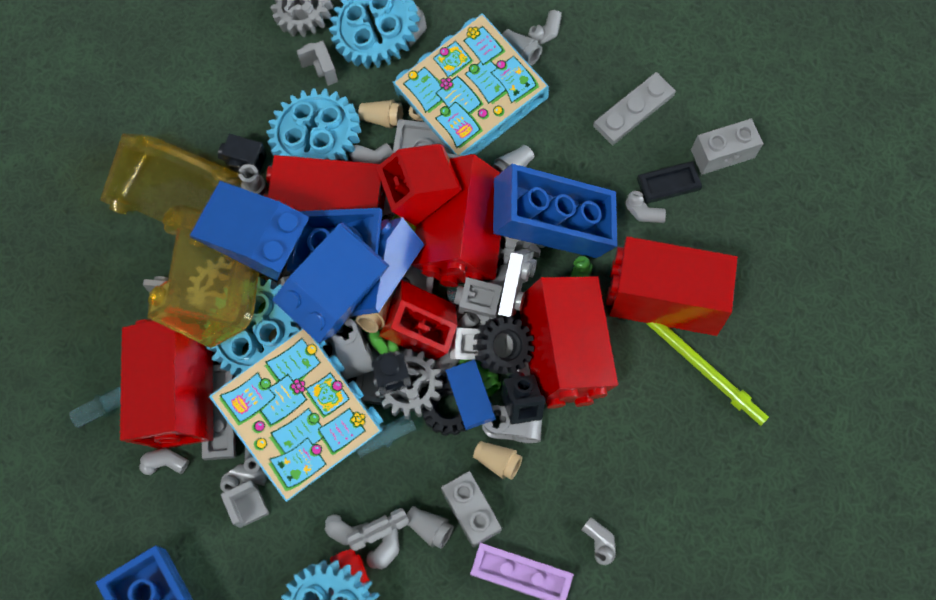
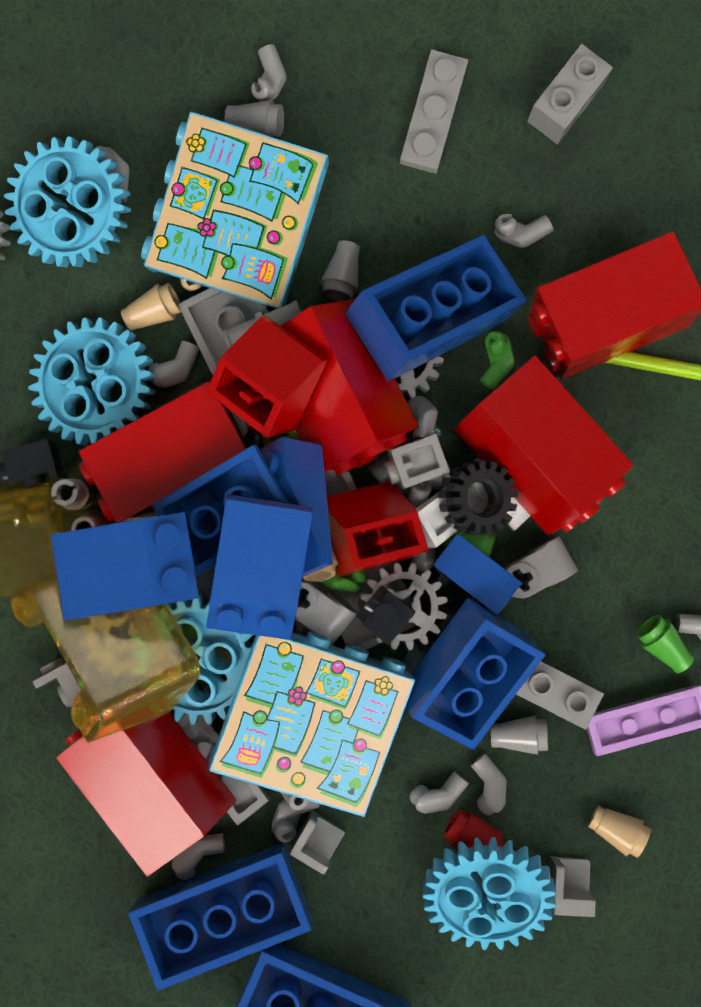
camera: 30 degrees left, 15 degrees up
clear light blue axle [69,386,121,428] -> none
light grey bracket [297,41,338,85] -> none
light grey axle [346,508,409,551] -> none
tan cone [473,441,522,480] -> none
plate [498,249,537,317] -> none
black brick [501,372,545,425] -> none
black tile [637,161,702,204] -> none
none -> blue brick [128,843,313,991]
none -> blue brick [406,598,546,750]
none -> bright green cone [636,615,694,673]

